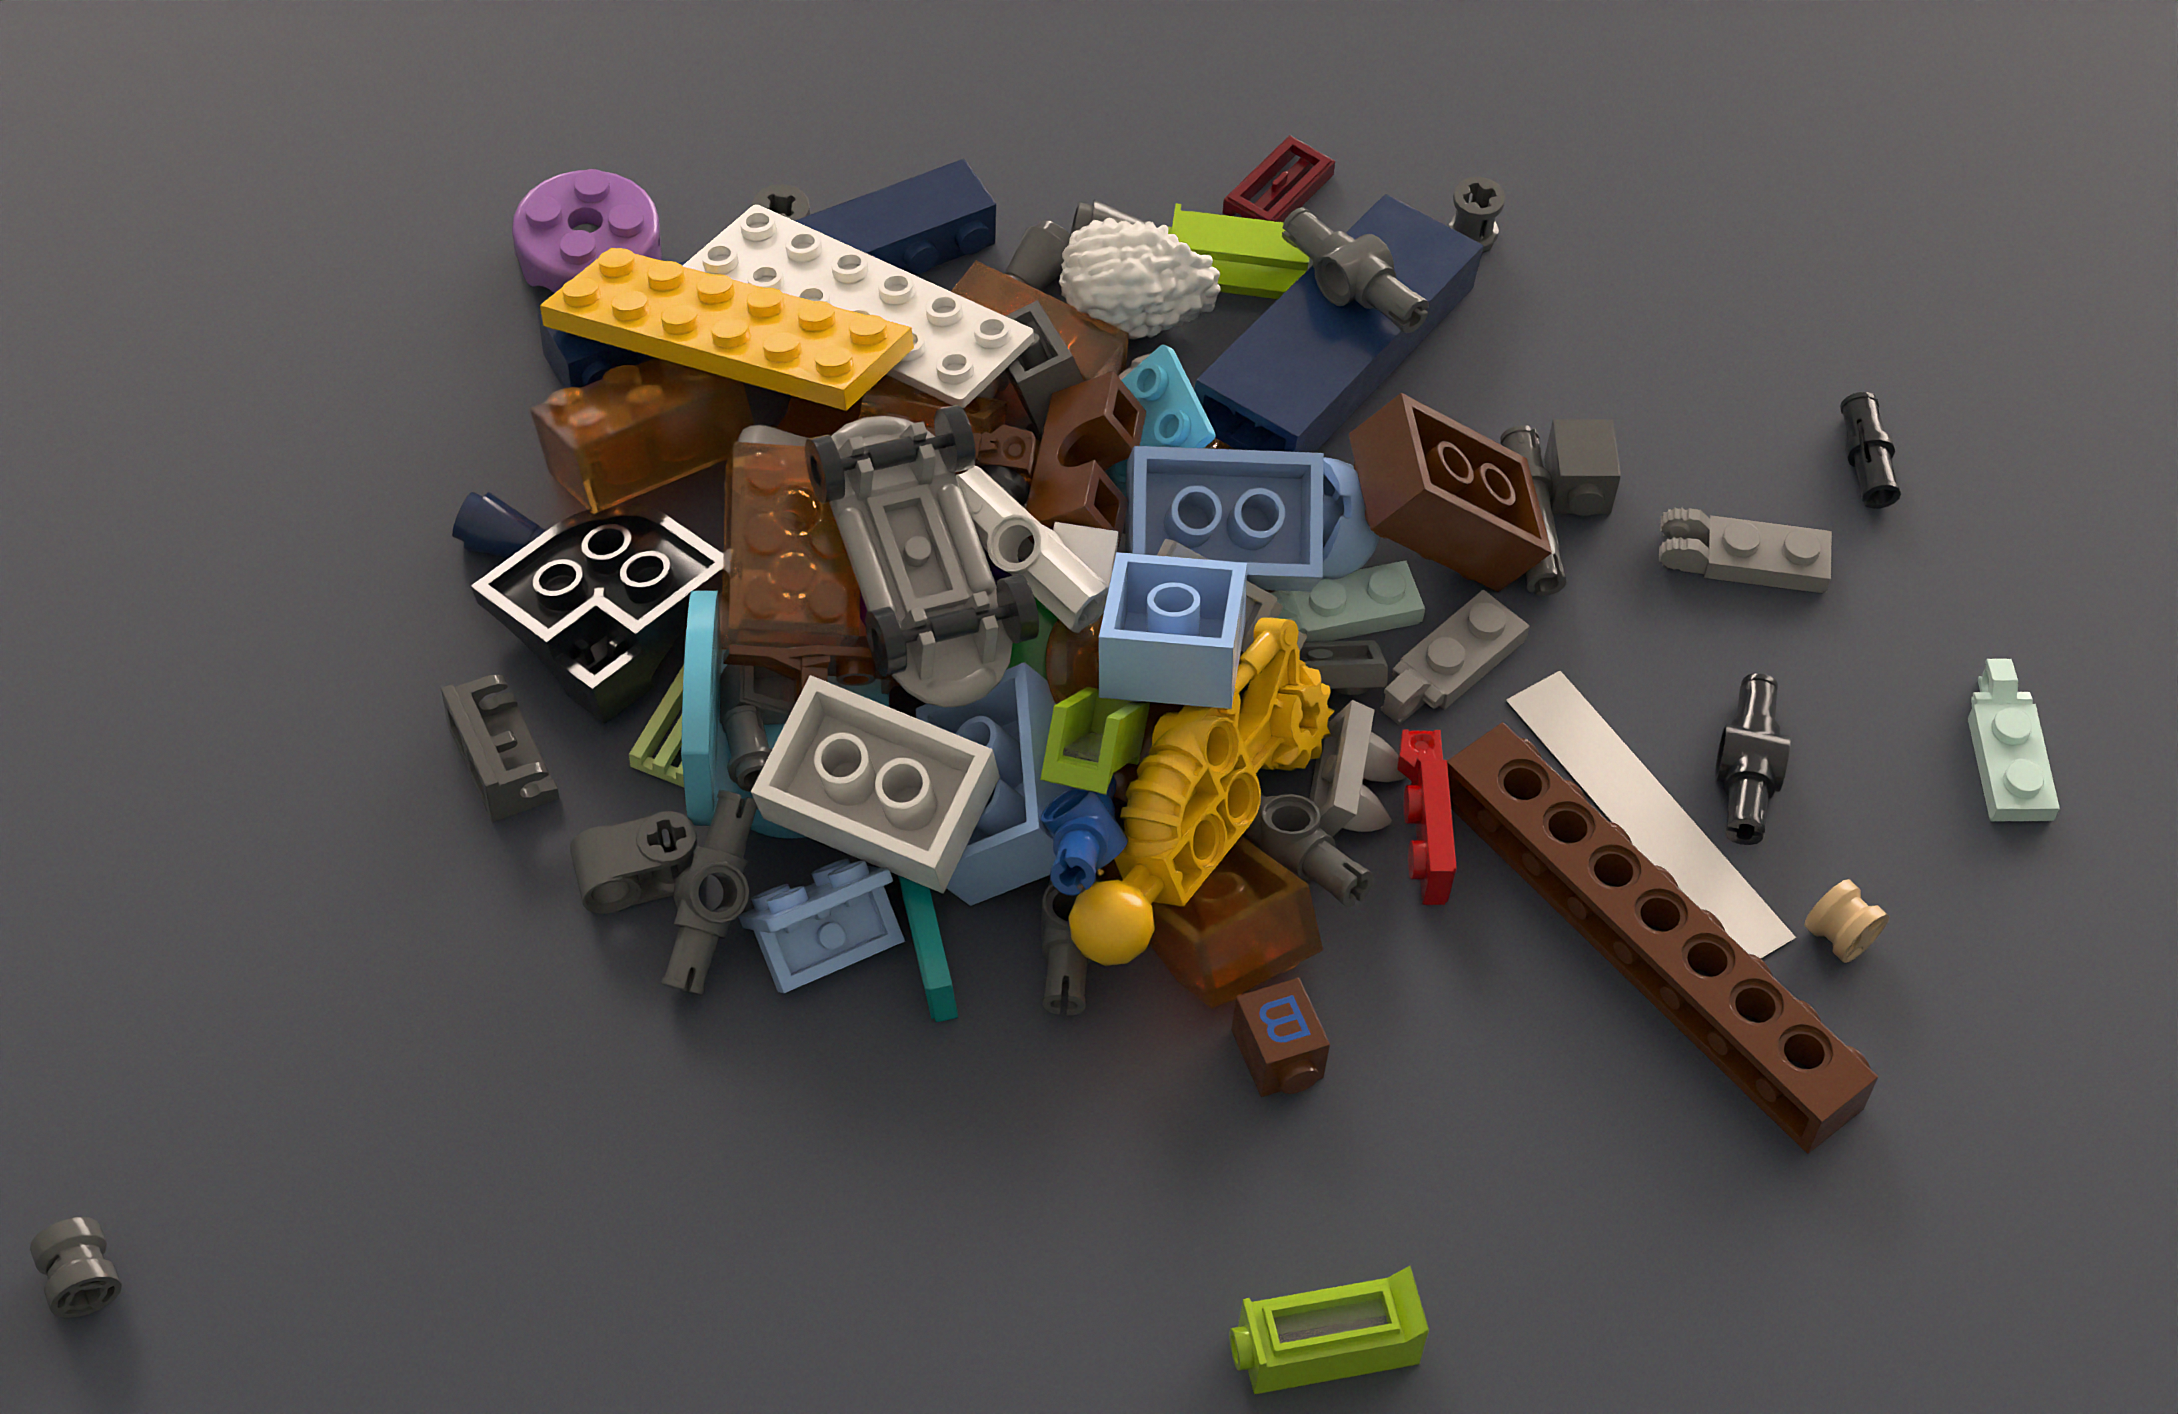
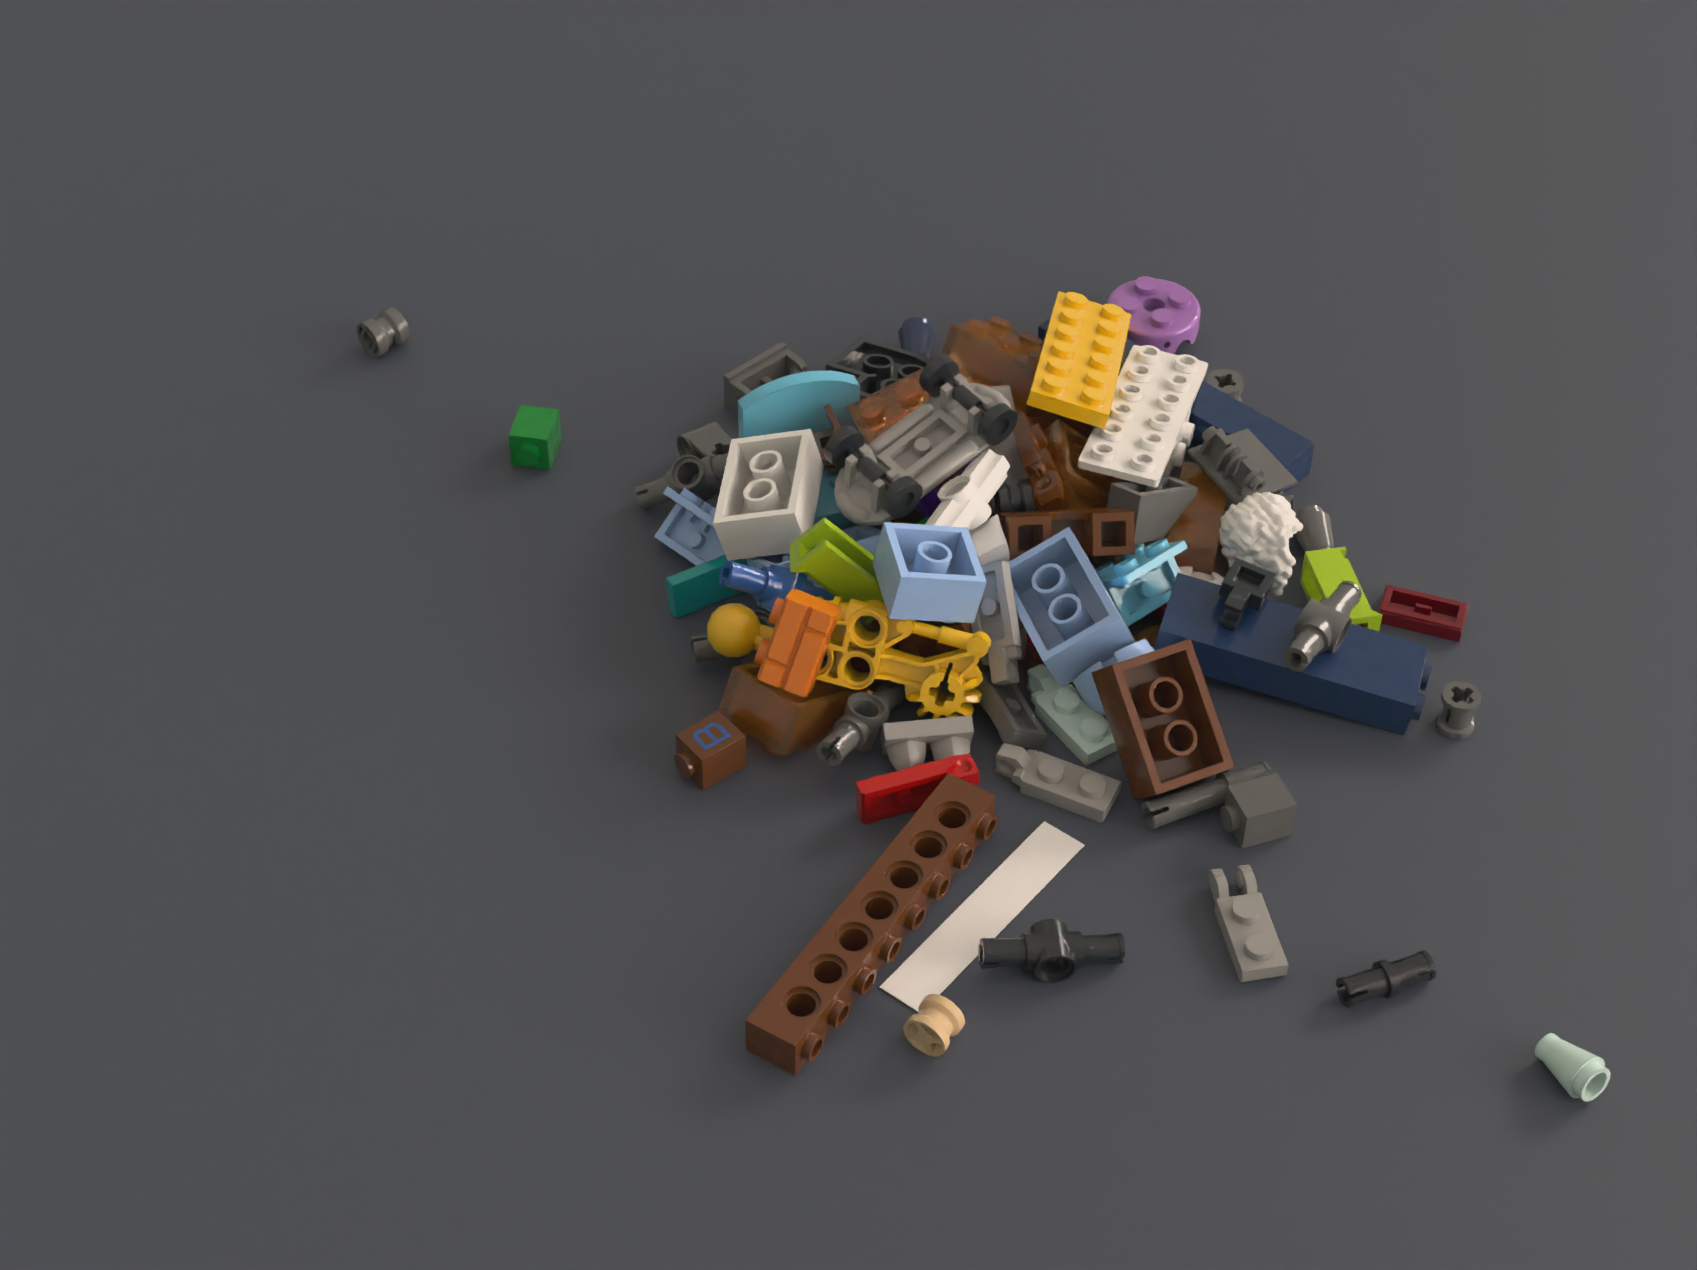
camera: 75 degrees right, 10 degrees down
lime window [1229,1266,1429,1394] -> none
light aqua hinge [1968,659,2060,821] -> none
none -> green brick [508,405,562,470]
none -> orange brick [754,589,842,697]
none -> dark grey hinge [1187,426,1298,505]
none -> black plate [1218,558,1276,631]
none -> light aqua cone [1535,1033,1610,1102]

